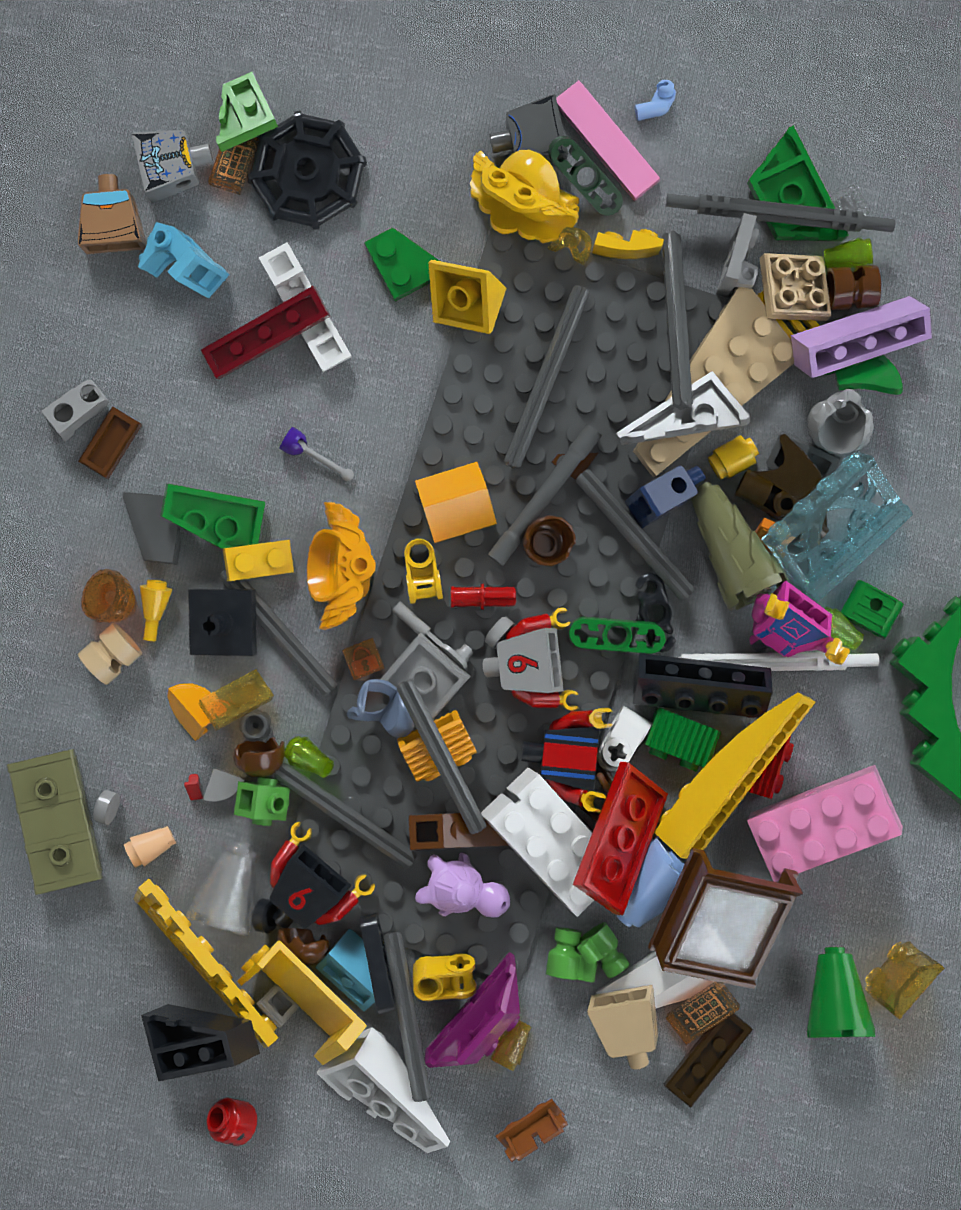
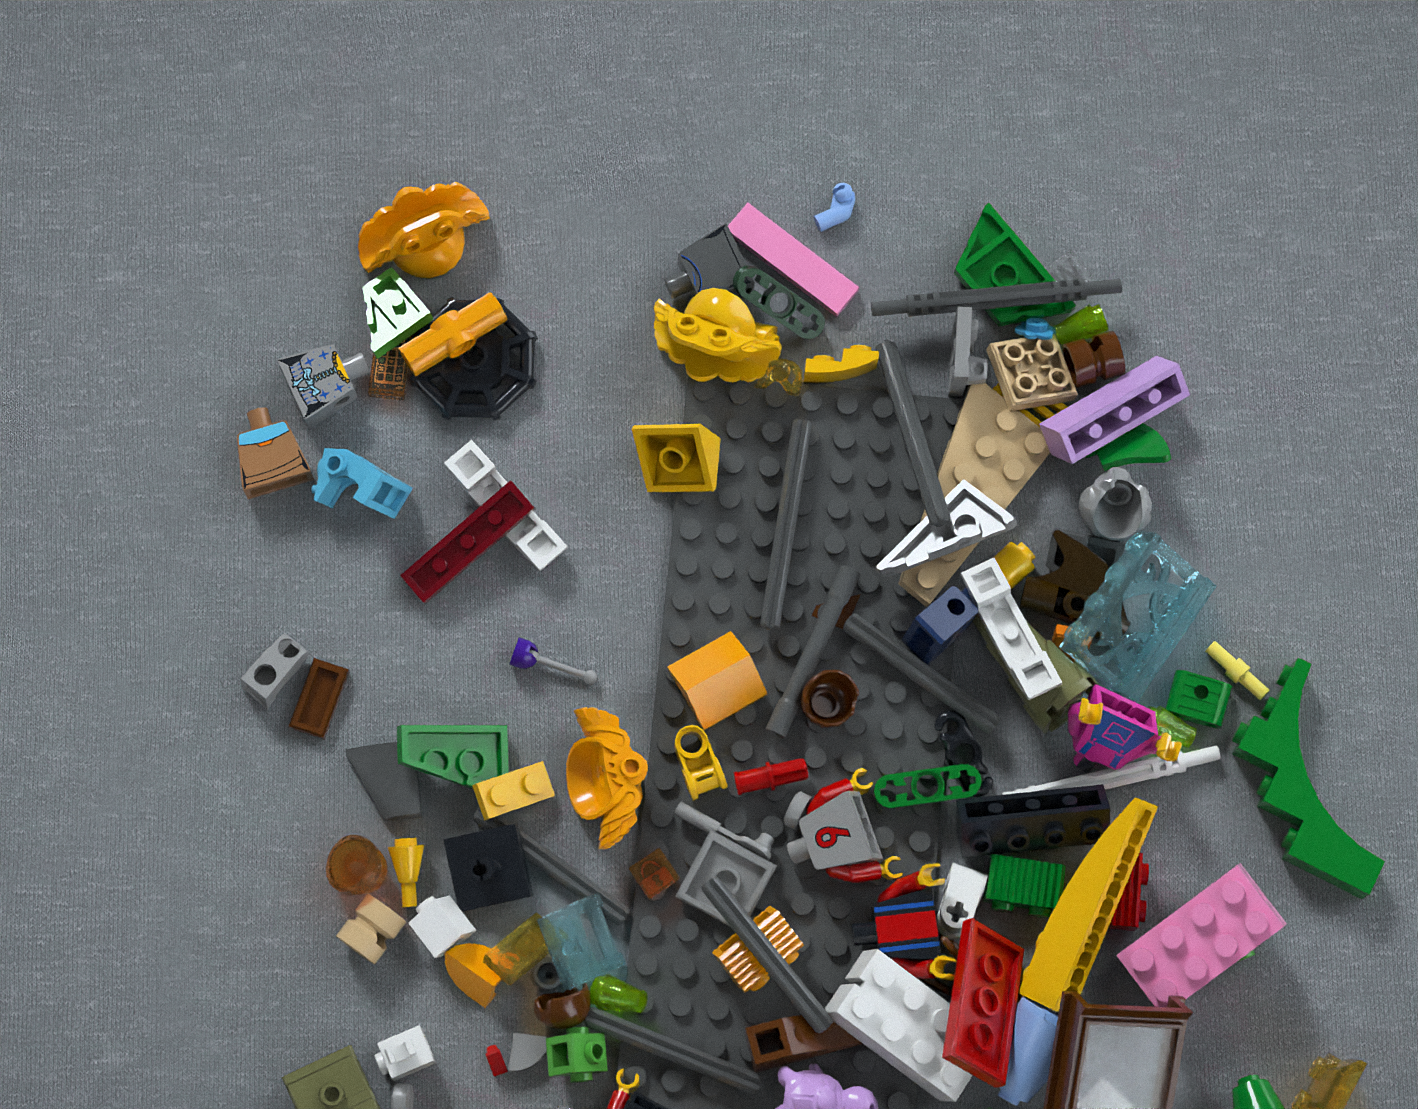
camera: 15 degrees left, 10 degrees down
sand blue piece [347,679,415,738] -> none
green wing [364,228,440,302] -> none
none -> light orange piece [358,182,490,278]
none -> white brick [375,1025,436,1081]
none -> light orange piece [399,292,507,376]
none -> white brick [409,895,476,958]
none -> clear light blue plate [537,893,626,990]
none -> white slope [961,558,1062,701]
none -> dark azure plant [1015,318,1056,340]
none -> light yellow bar [1205,641,1270,701]

